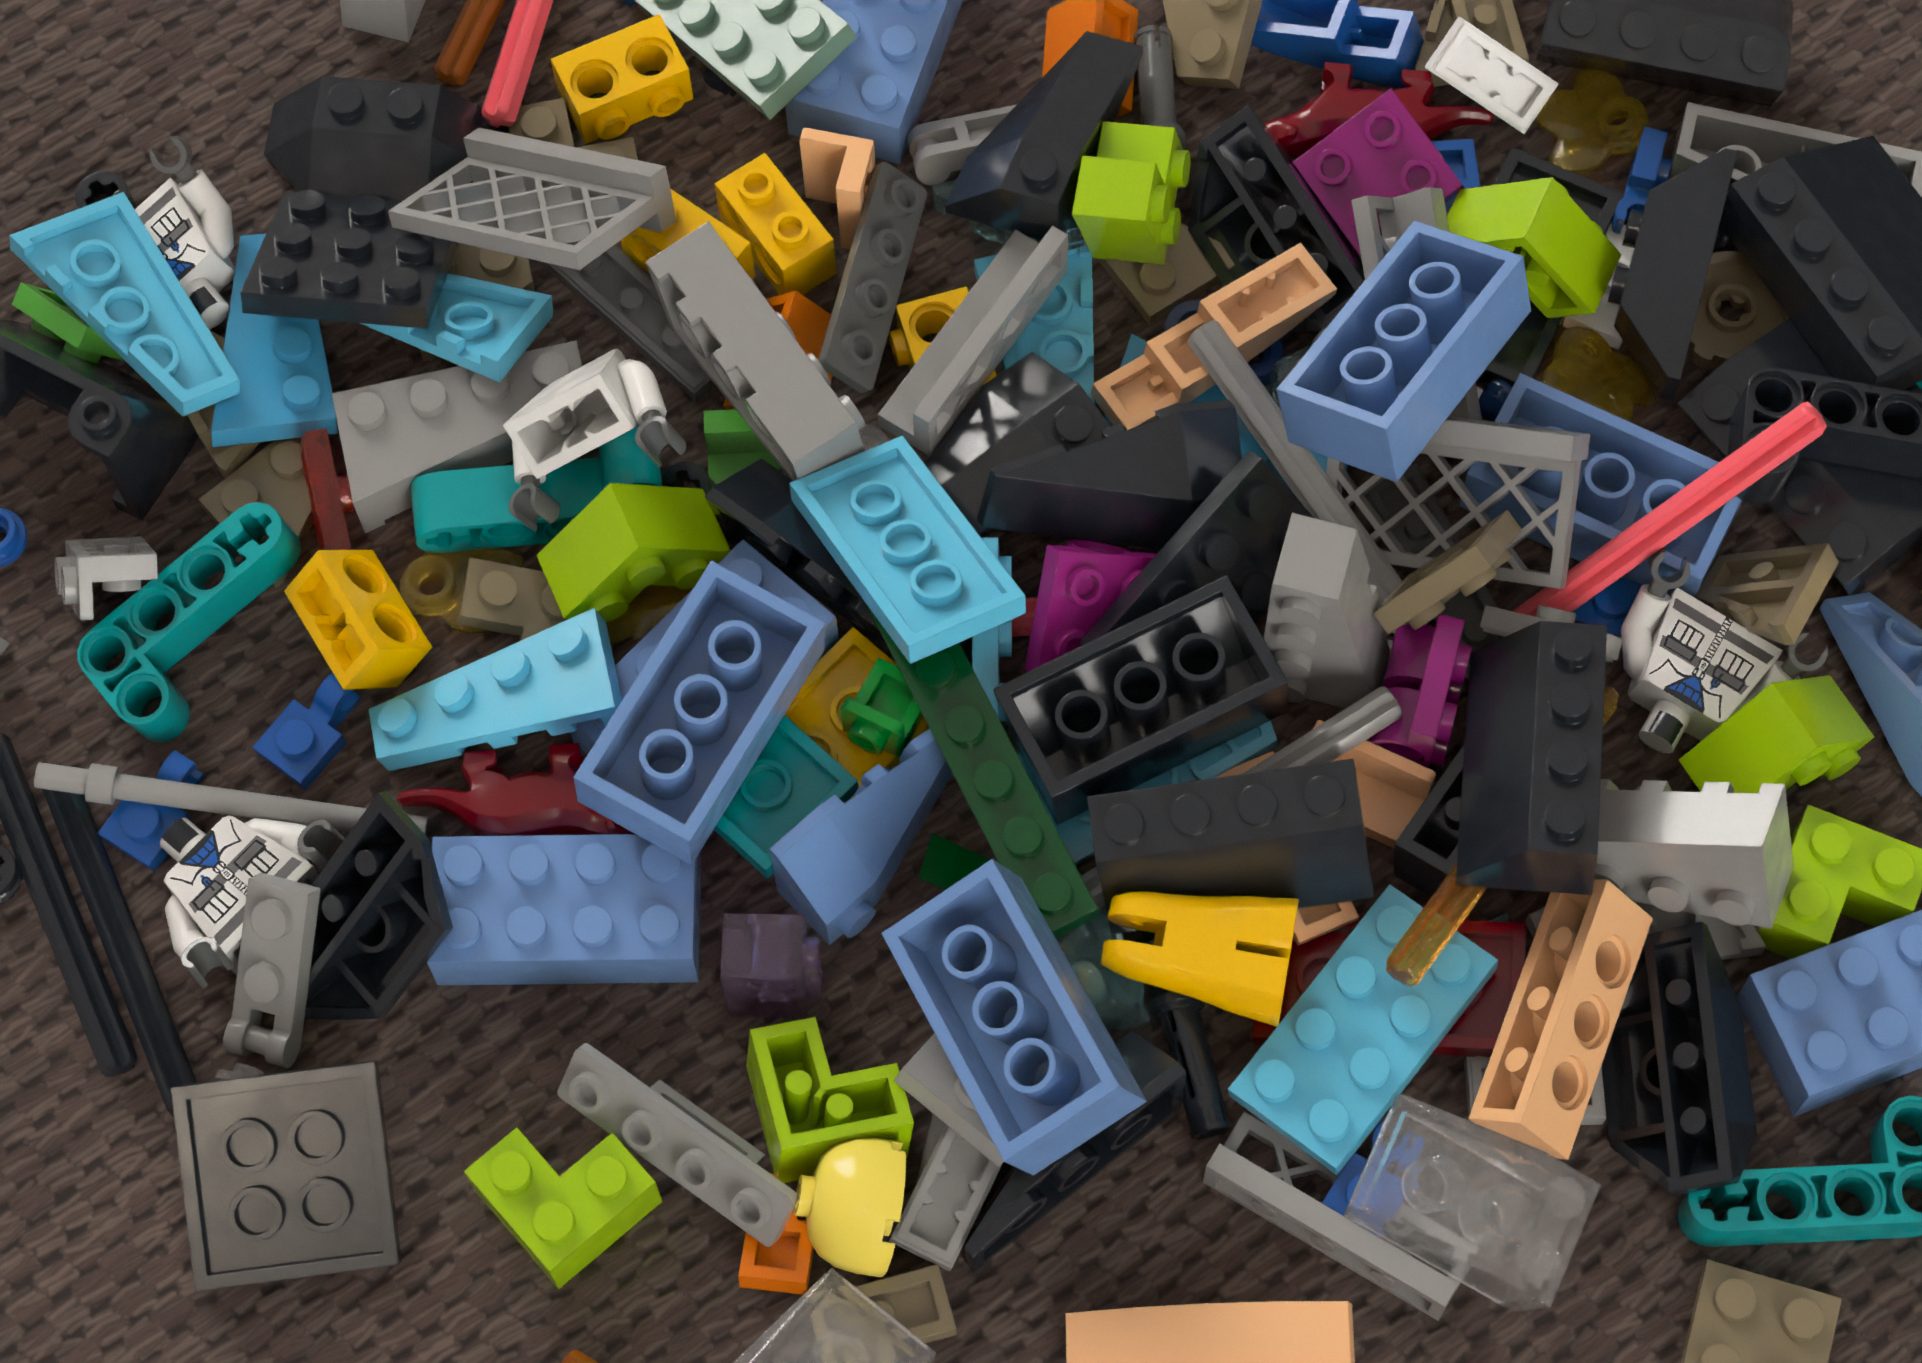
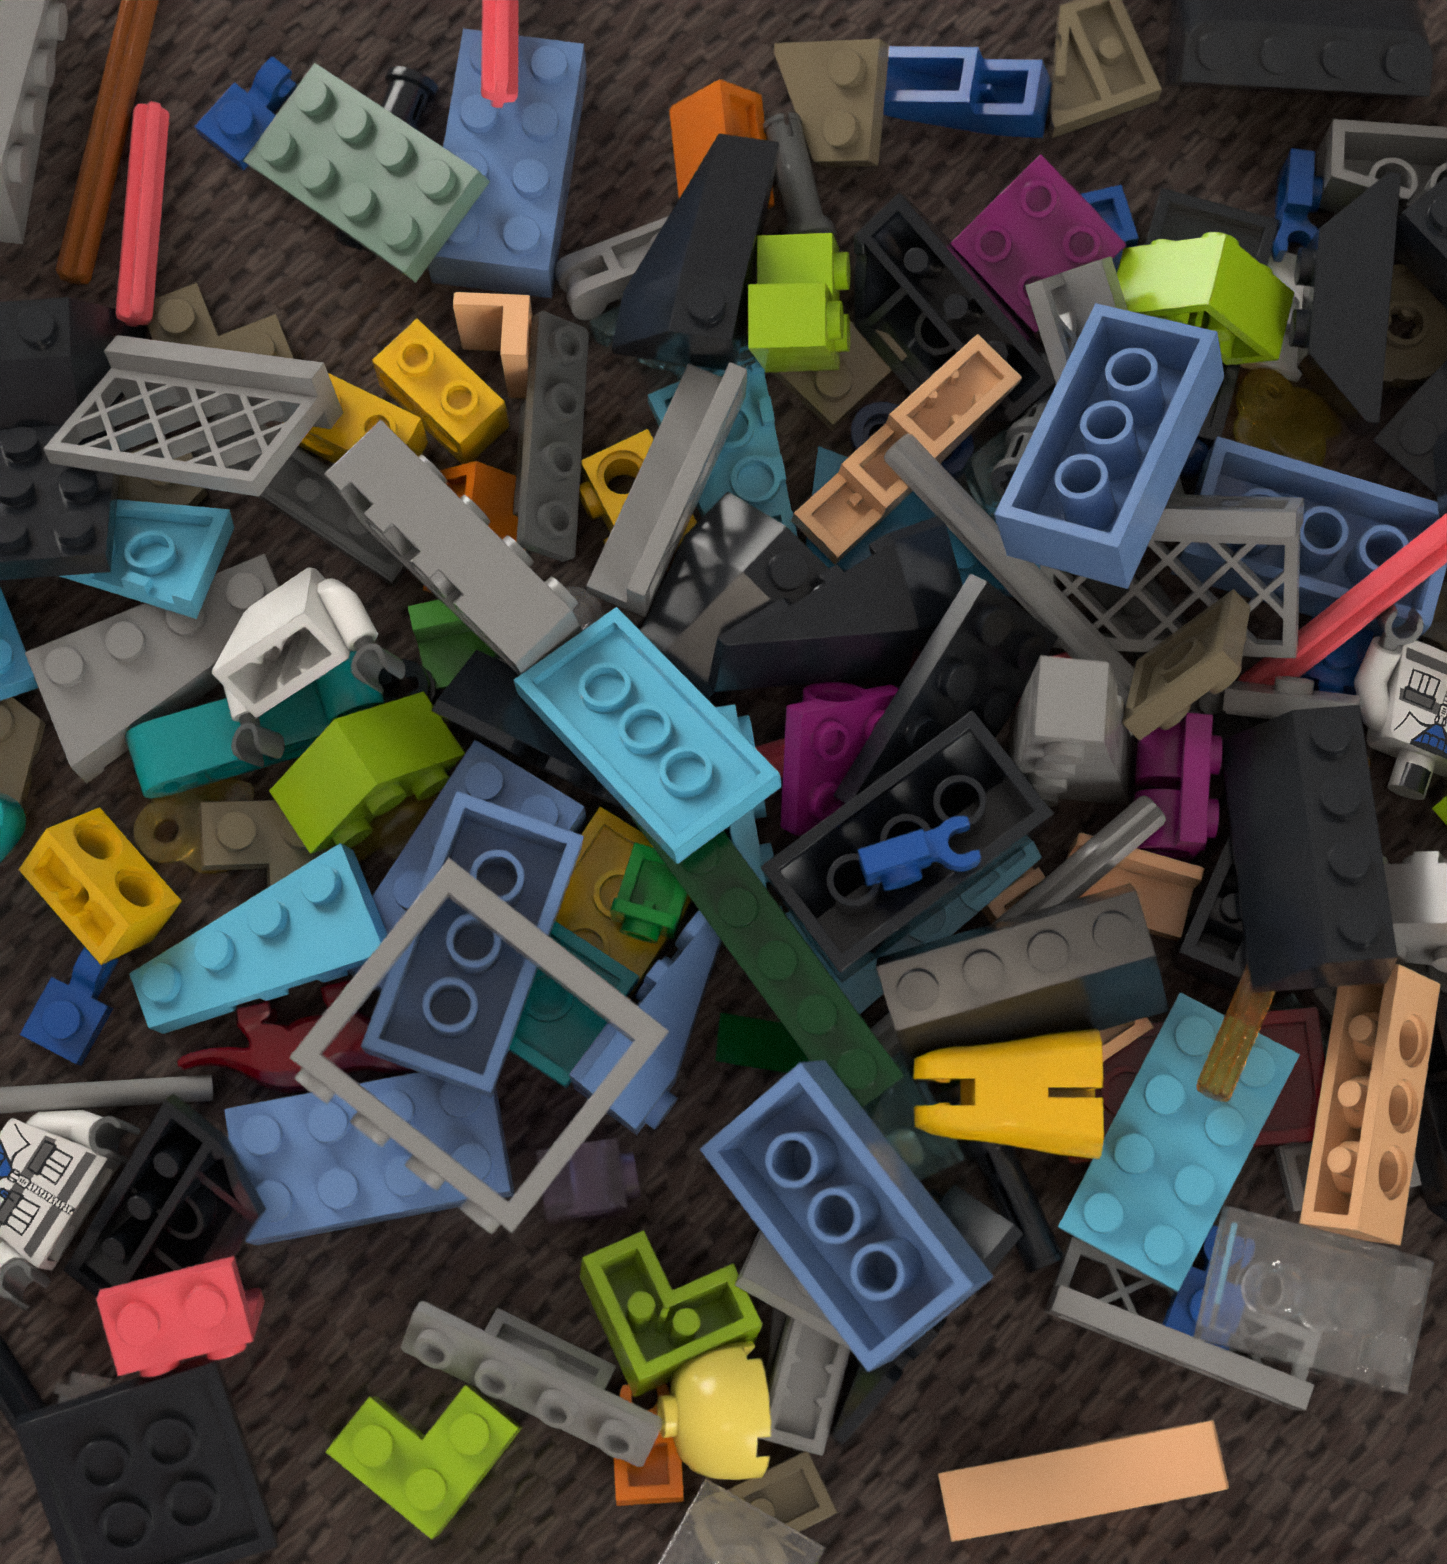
camera: 15 degrees left, 10 degrees up
light grey plate [223,873,321,1068] -> none
clear red plate [299,428,354,550] -> none
yellow brick [551,14,693,144] -> none
dark red animal [1264,62,1494,158] -> none
white plate [1425,16,1558,134] -> none
clear yellow plate [1534,69,1650,174] -> none
none -> coral bracket [96,1256,265,1377]
none -> light grey window [289,858,669,1234]
none -> blue plate [858,816,981,890]

